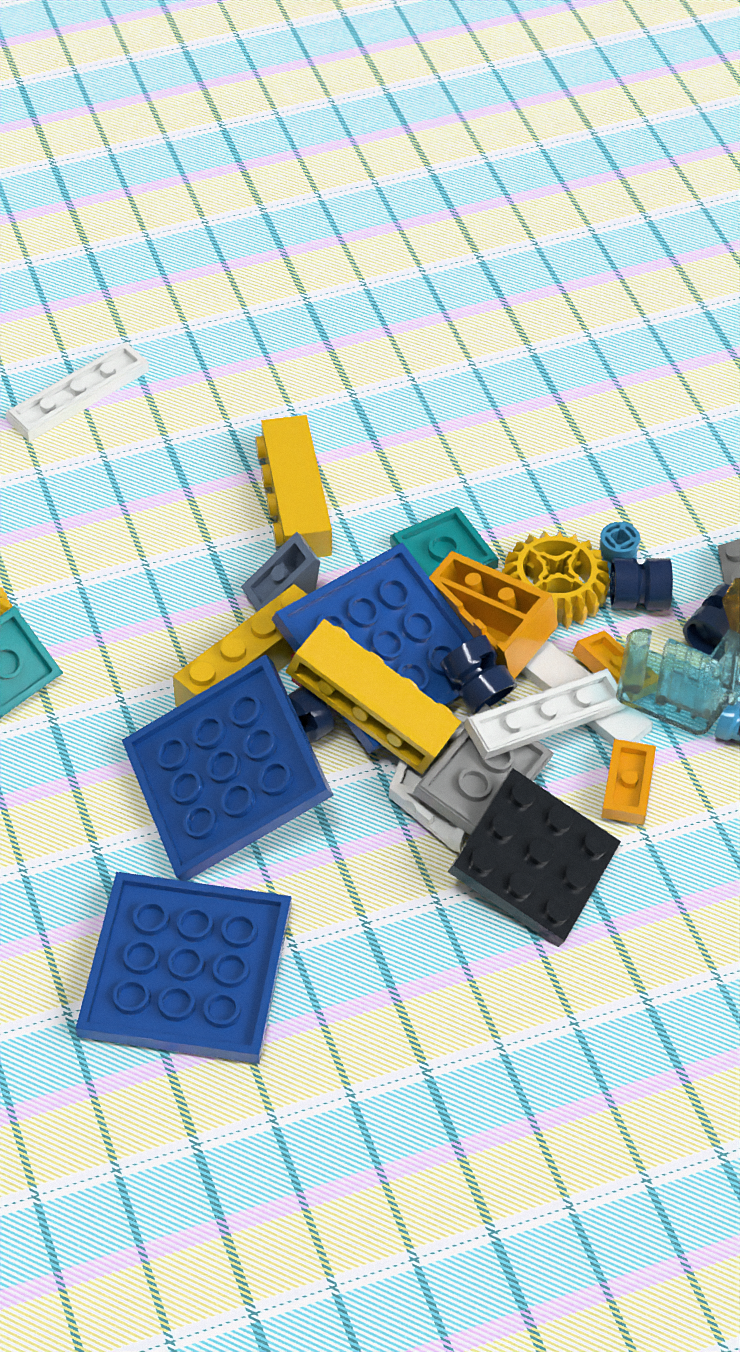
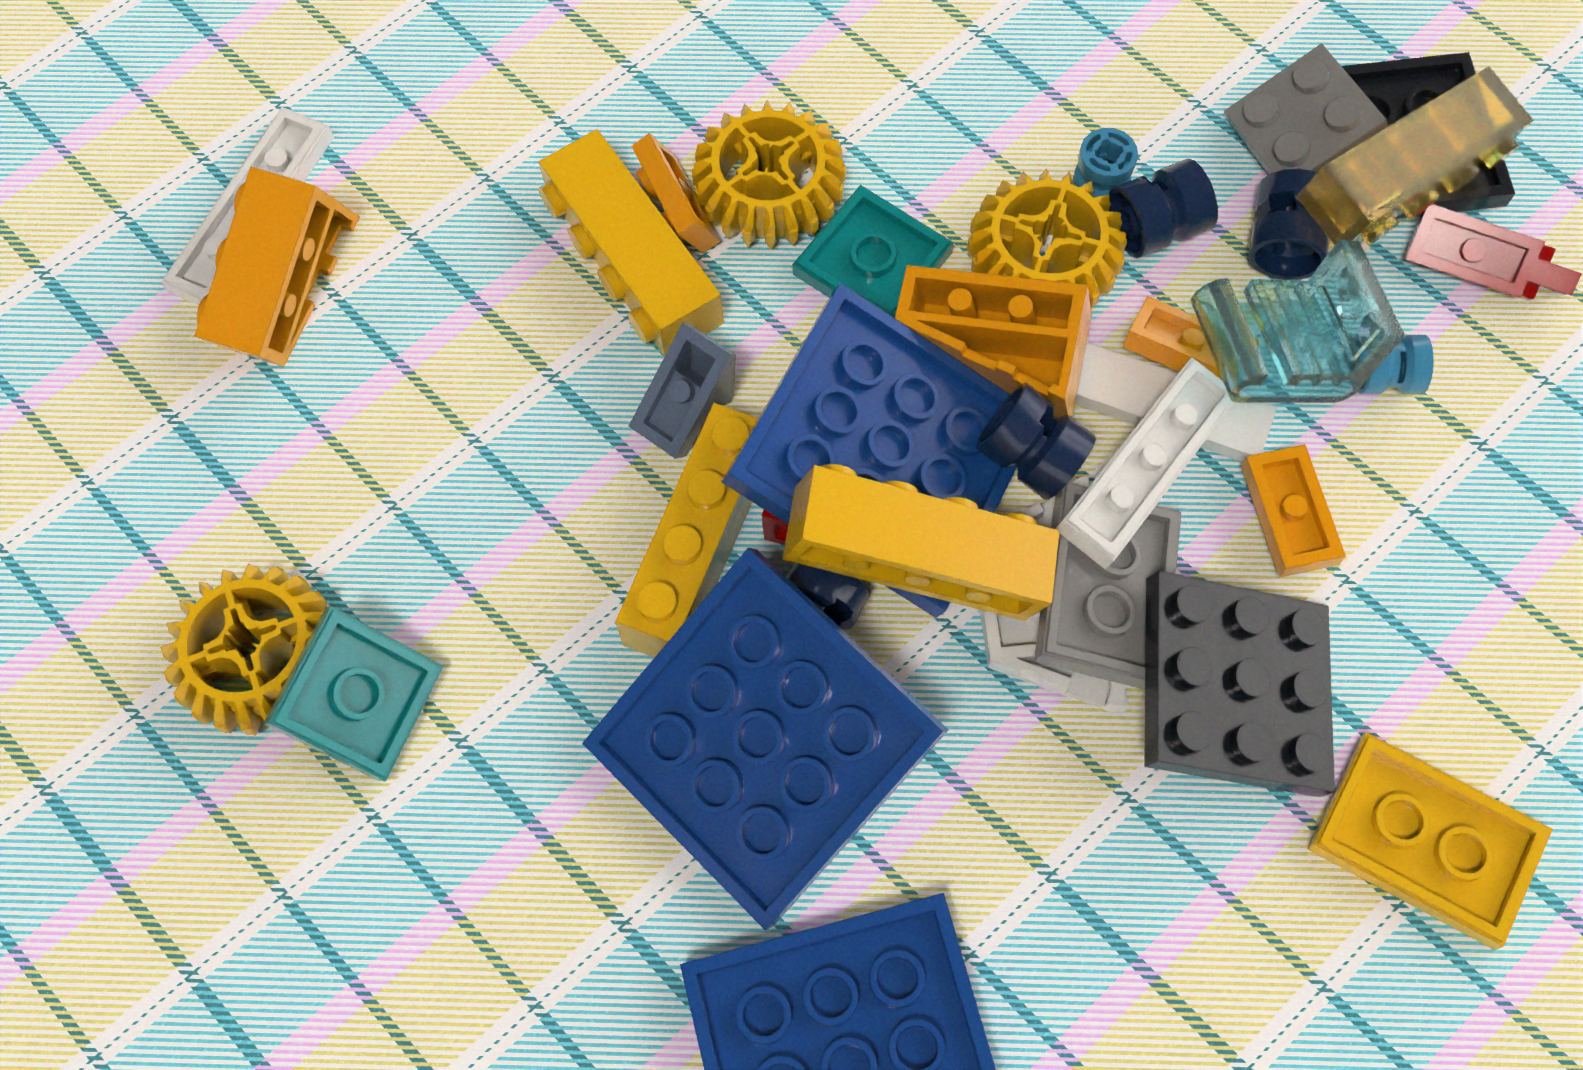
camera: 20 degrees left, 15 degrees up
none -> light orange wedge [194,166,360,367]
none -> light orange plate [631,133,721,254]
none -> yellow gear [692,100,846,250]
none -> yellow tile [1308,732,1553,950]

